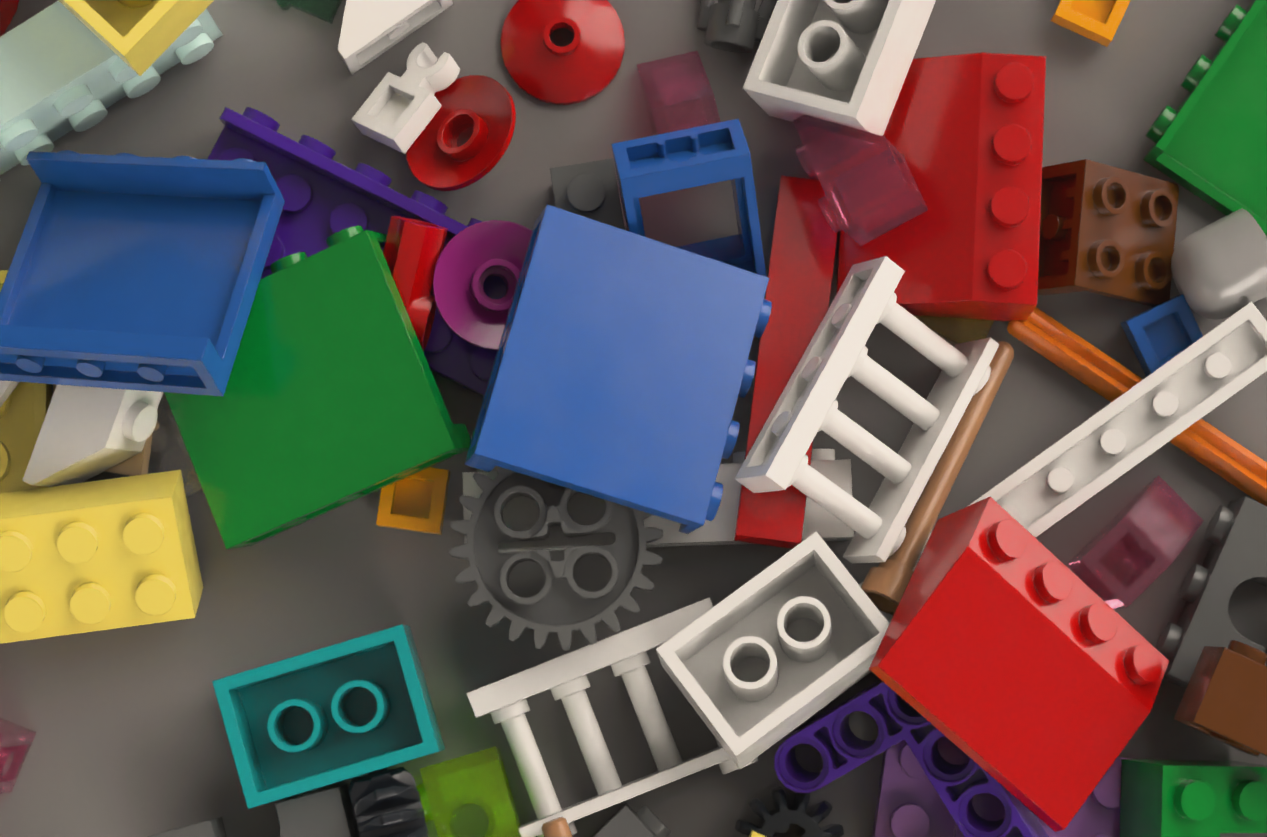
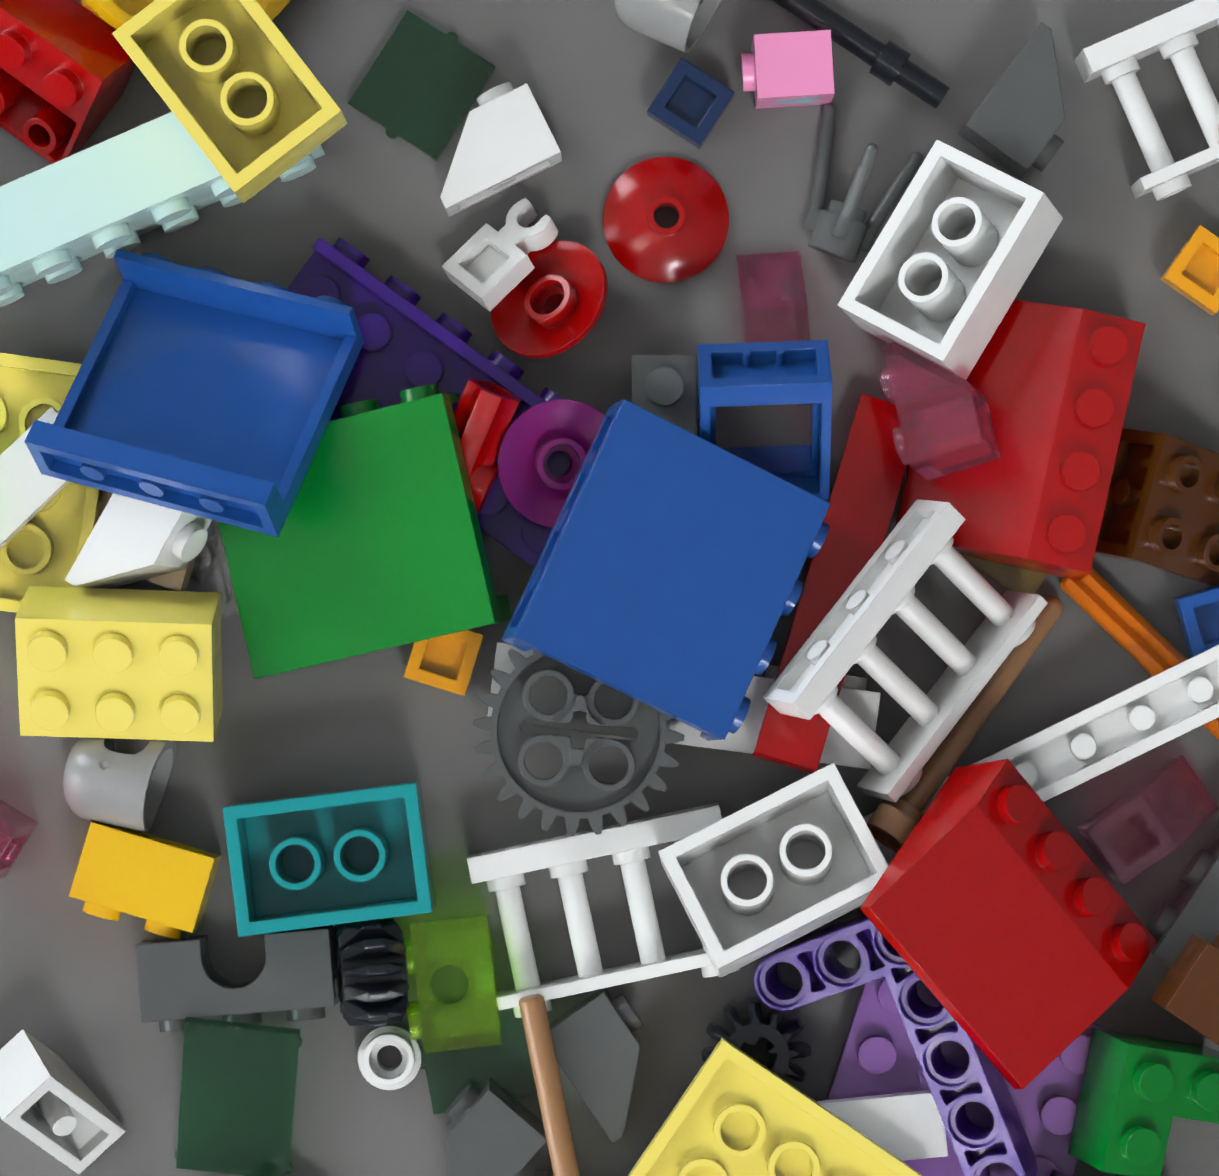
camera: 10 degrees right, 5 degrees up
none -> light grey helmet [63,738,177,832]
none -> yellow brick [69,821,222,939]

